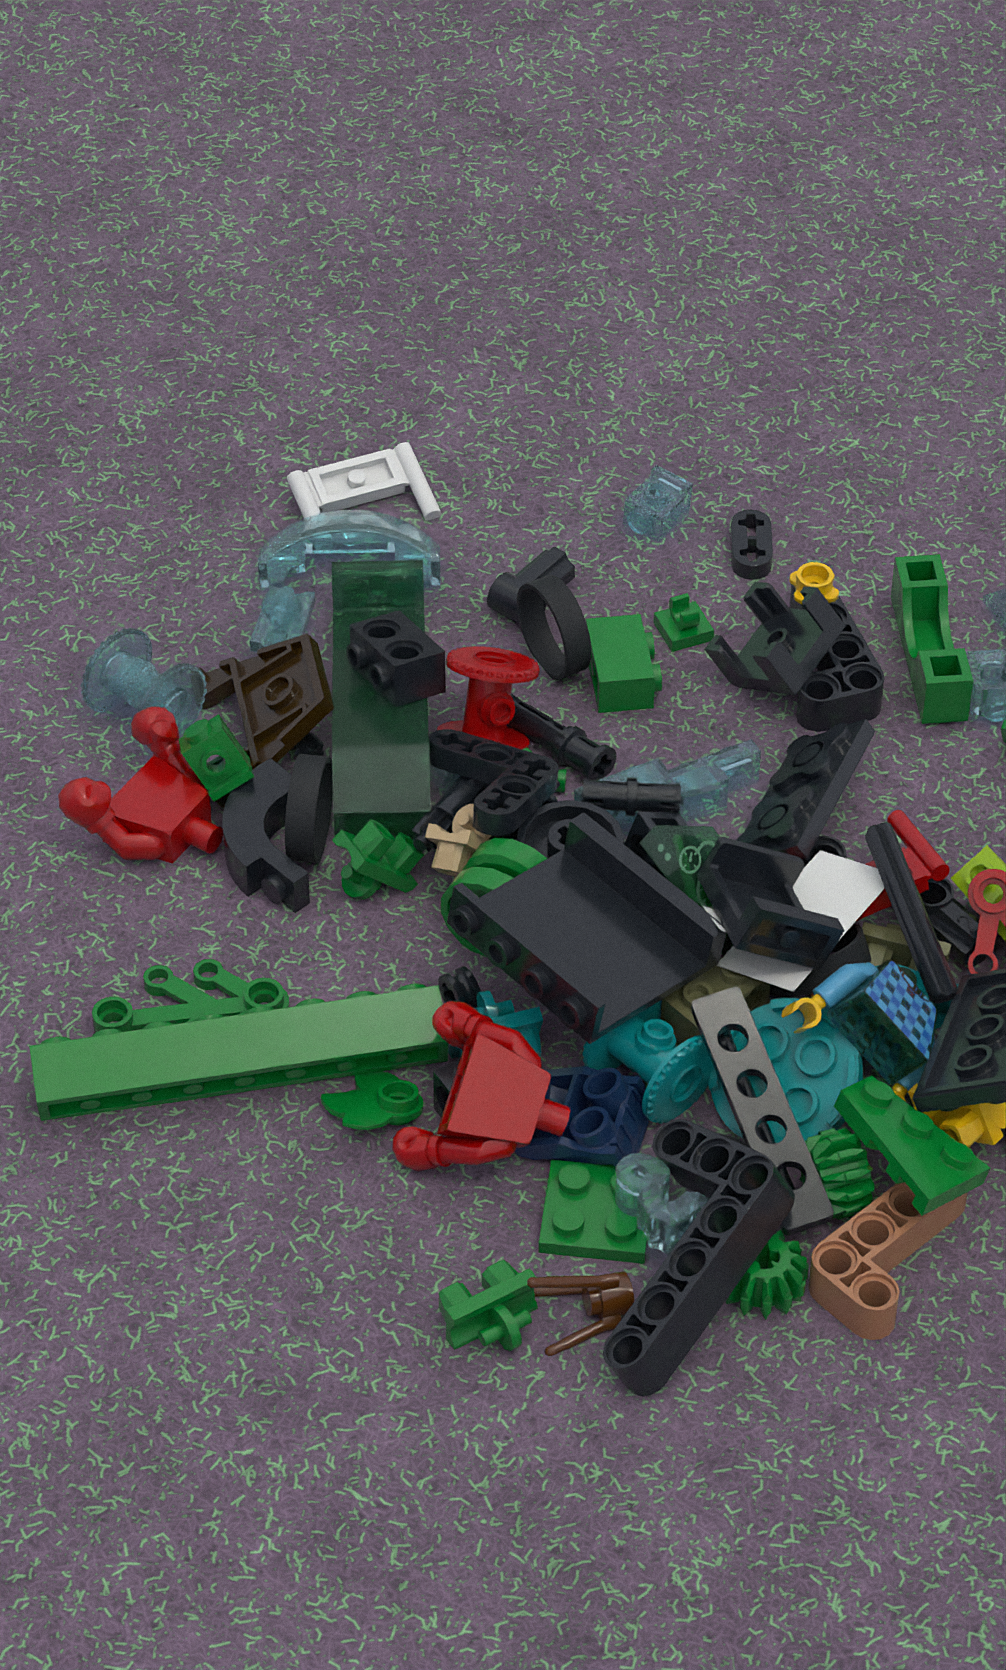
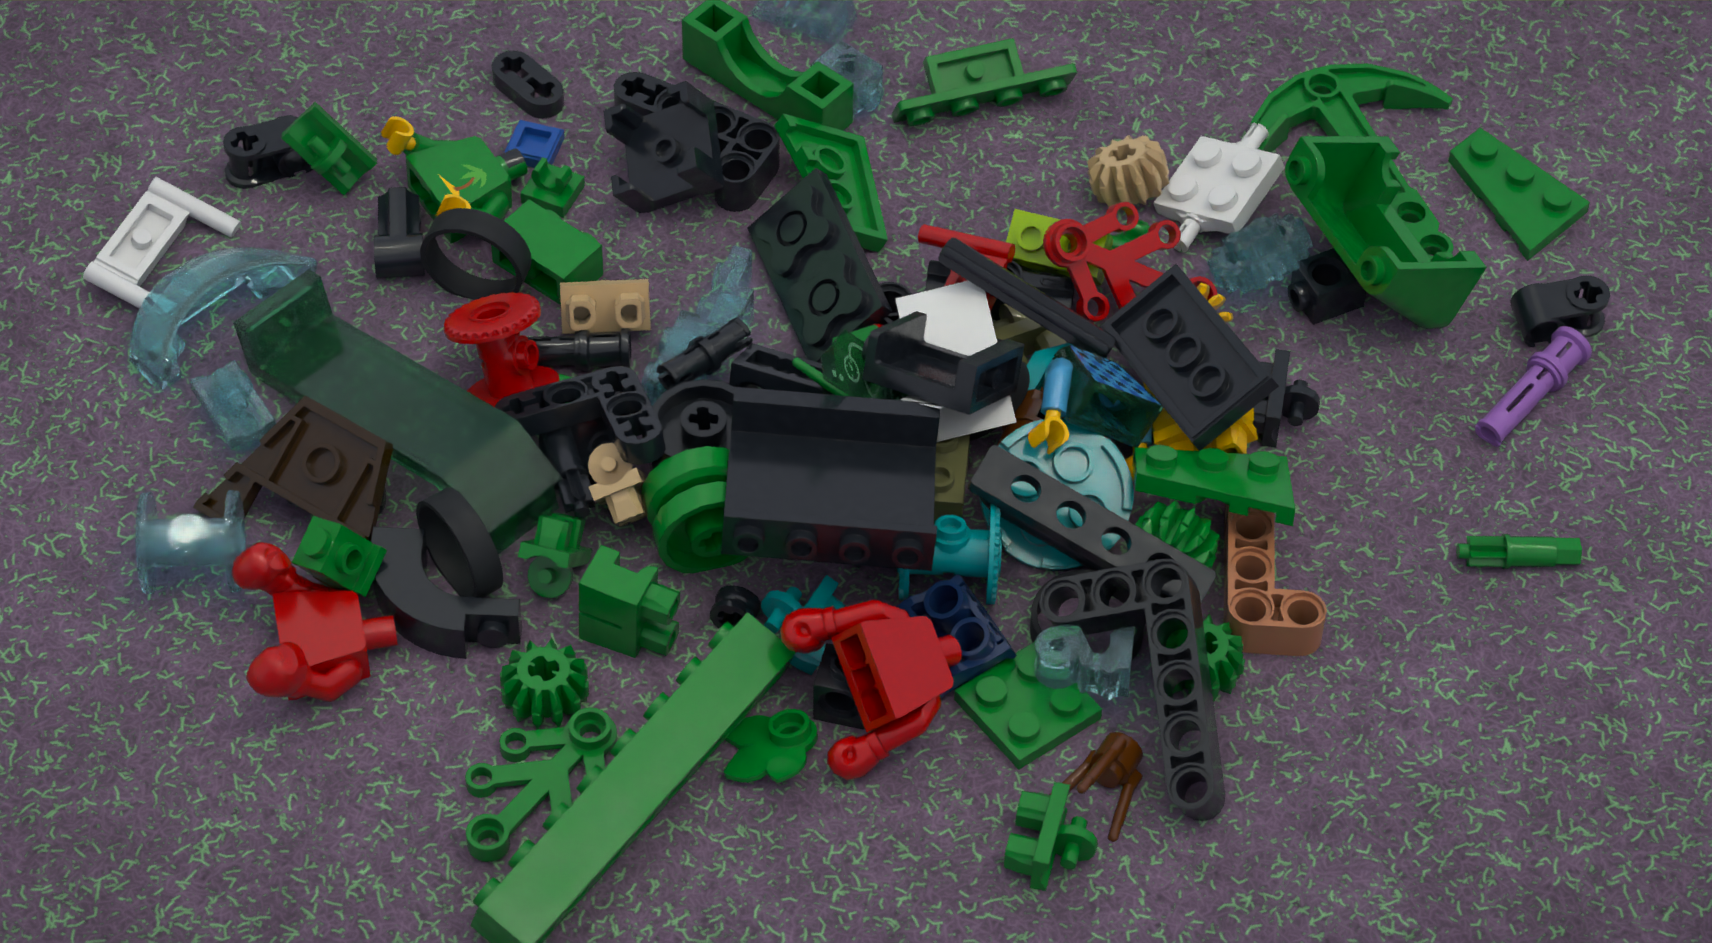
camera: 45 degrees left, 5 degrees up
black brick [346,610,446,707] -> none
clear light blue brick [623,465,693,542] -> none
yellow plate [789,562,839,604] -> none
none -> black piece [223,115,313,189]
none -> green hips [281,102,377,195]
none -> green torso [381,116,527,244]
none -> green gear [500,638,589,730]
none -> blue tile [504,120,565,168]
none -> tan hips [560,279,651,334]
none -> green hips [579,545,680,658]
none -> green wing [774,113,888,252]

